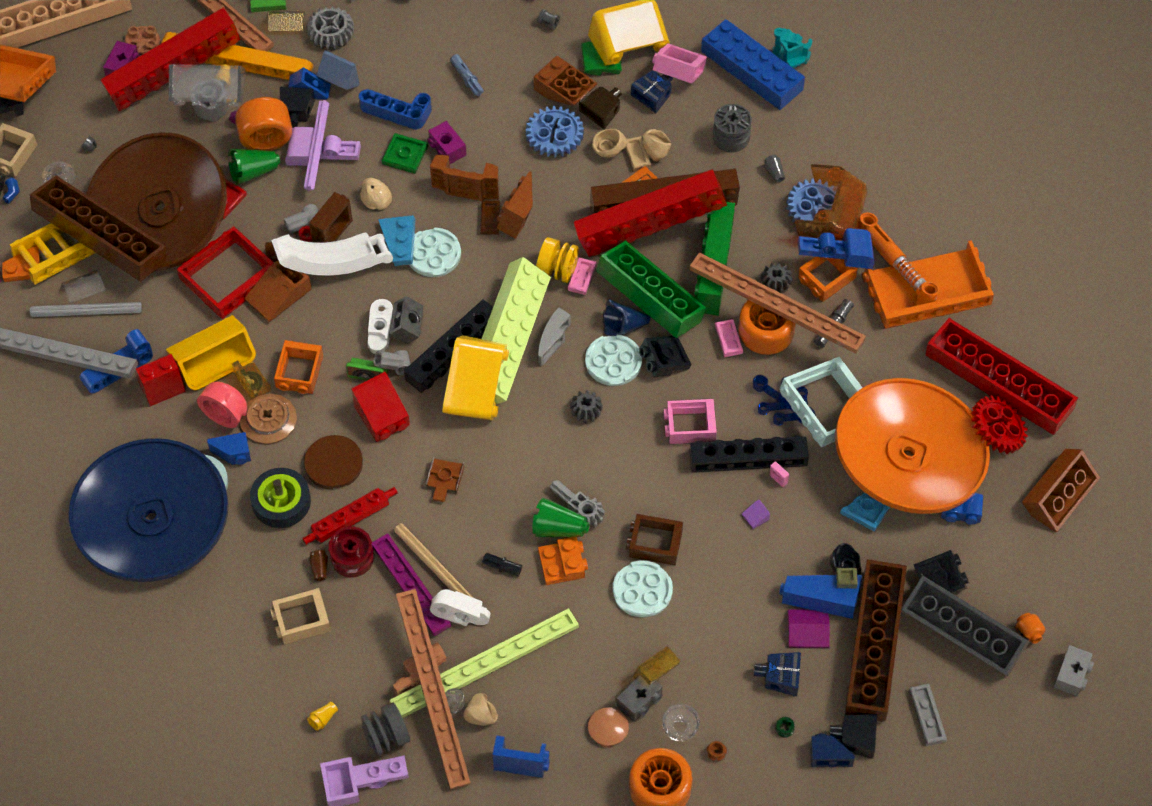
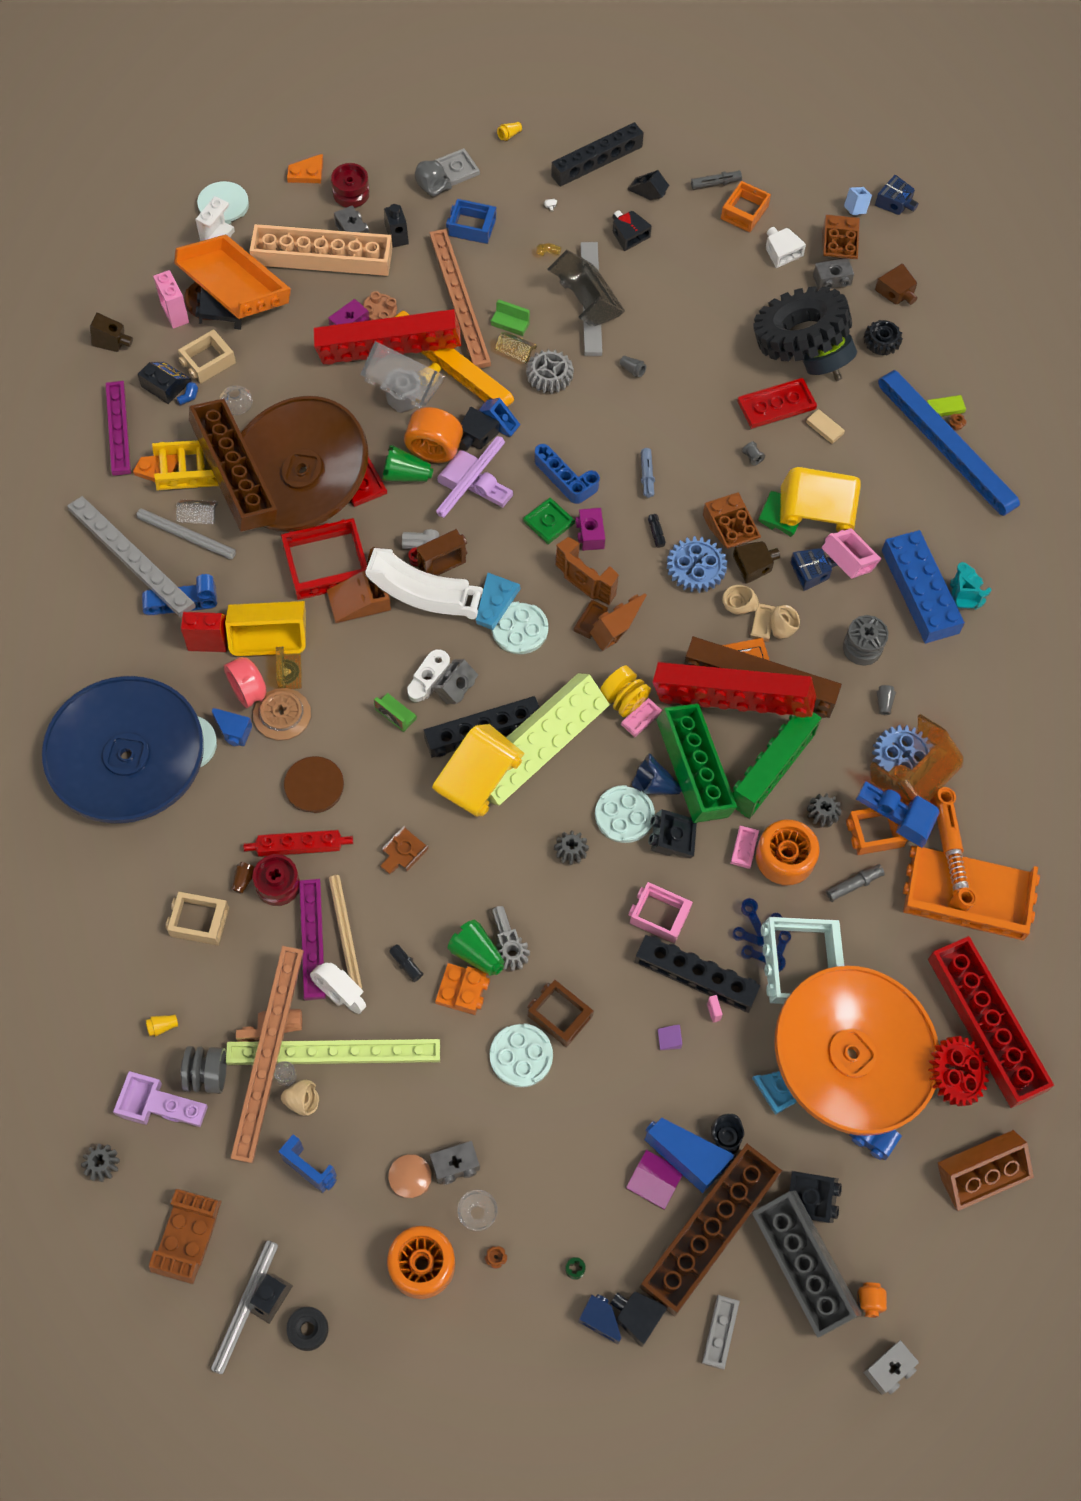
camera: 25 degrees right, 5 degrees up
dark grey hinge [81,136,97,151] -> none
wheel [250,468,311,528] -> none
orange window [274,340,324,394] -> none
sand blue slope [317,50,360,90] -> none
red slope [351,372,410,442] -> none
tan hair [360,178,392,210] -> none
light grey piece [373,350,411,375] -> none
light grey slope [538,307,571,367] -> none
clear yellow panel [633,646,681,685] -> none
nougat plate [689,252,866,354] -> none
dark blue torso [754,652,801,696] -> none
olive tile [836,568,858,589] -> none
none -> black axle [648,514,666,548]

